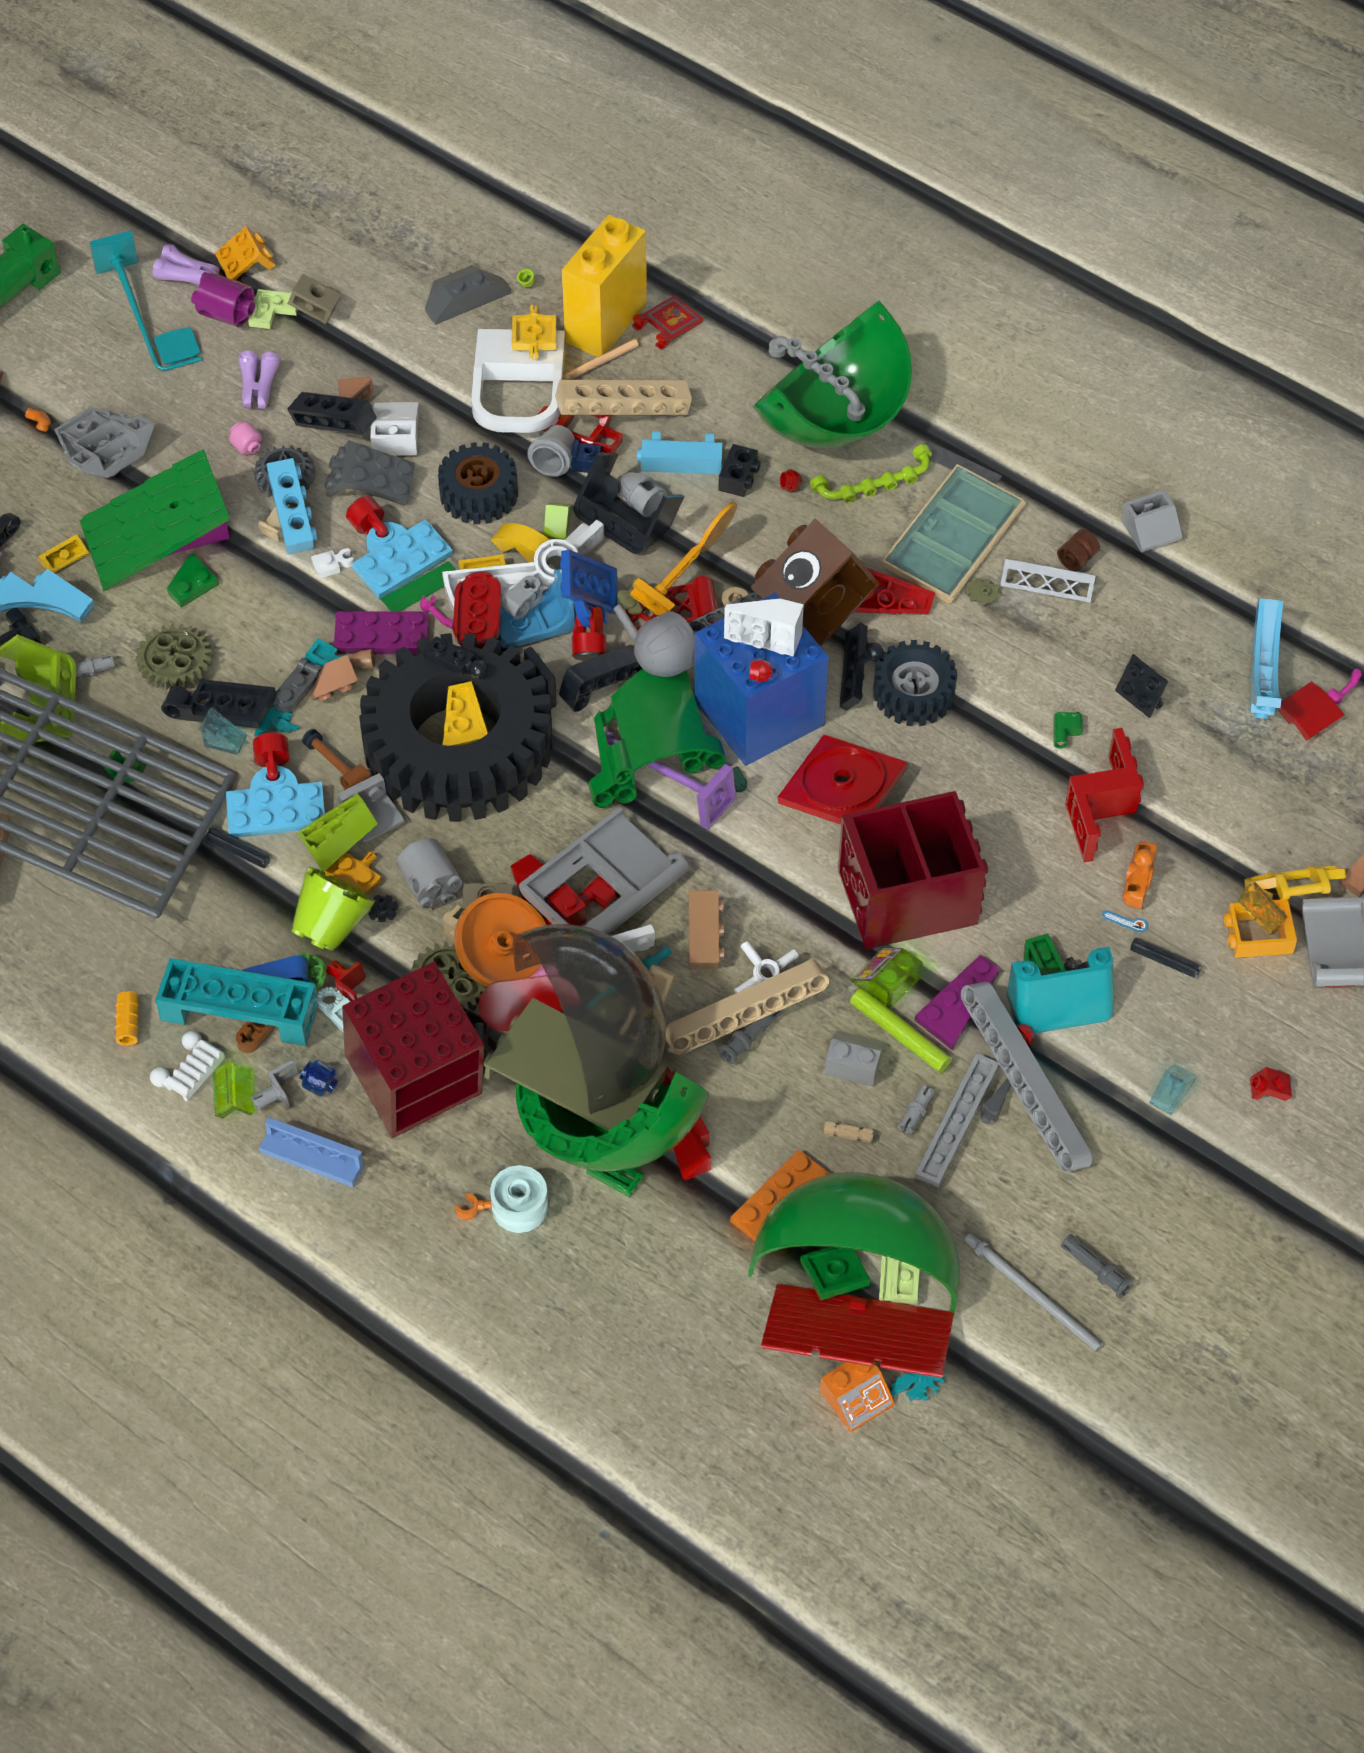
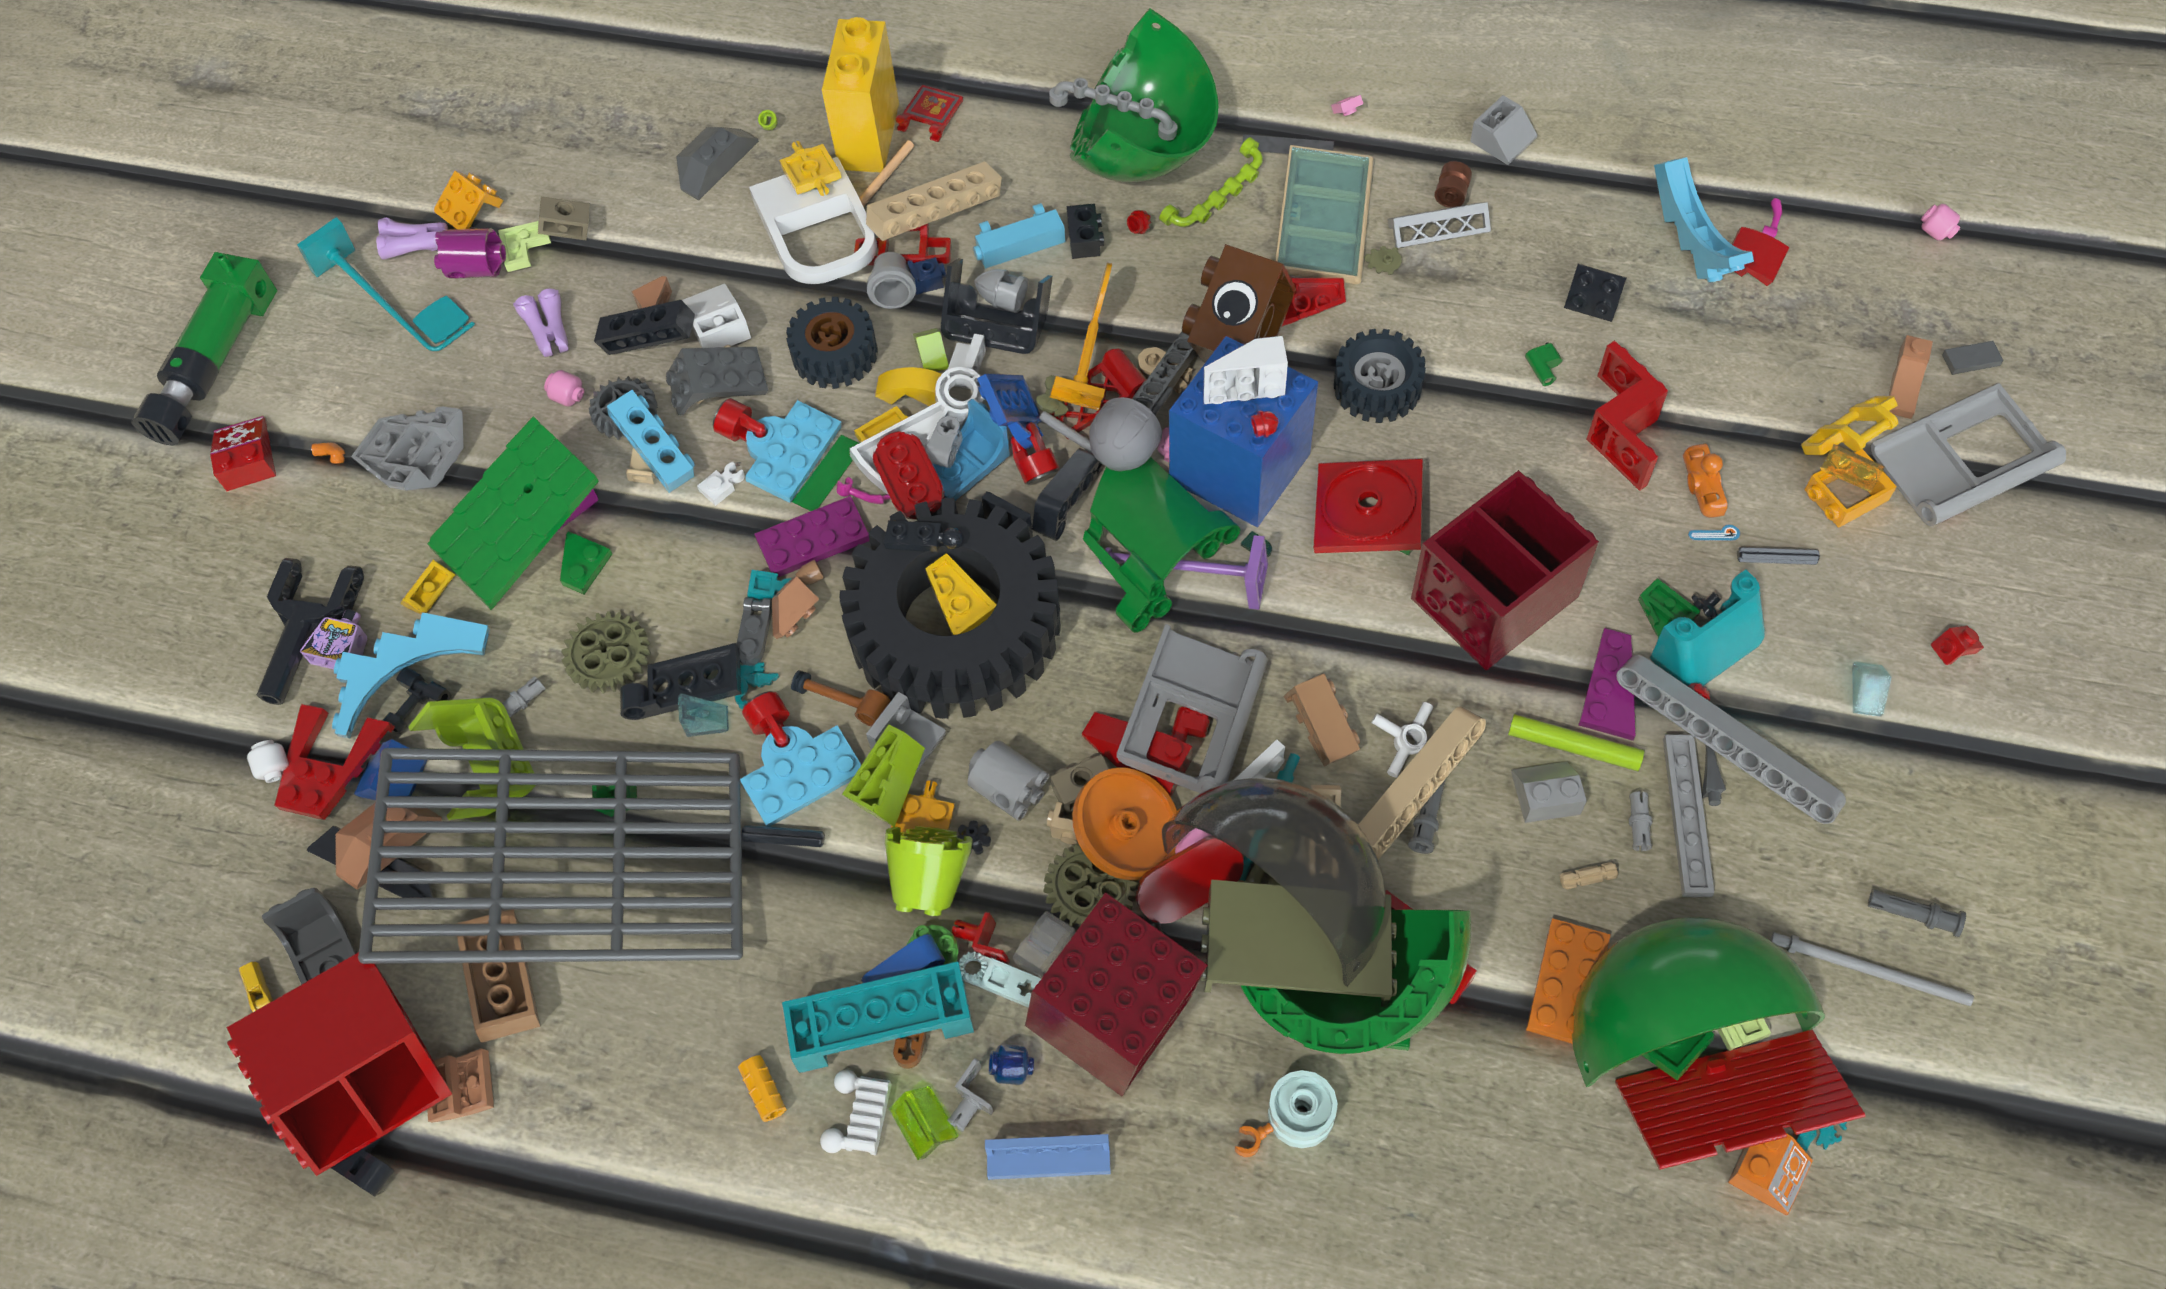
camera: 20 degrees left, 5 degrees up
black plate [839,622,884,711] -> none
clear neon green slope [851,947,923,1009] -> none
none -> bright pink plate [1331,95,1363,116]

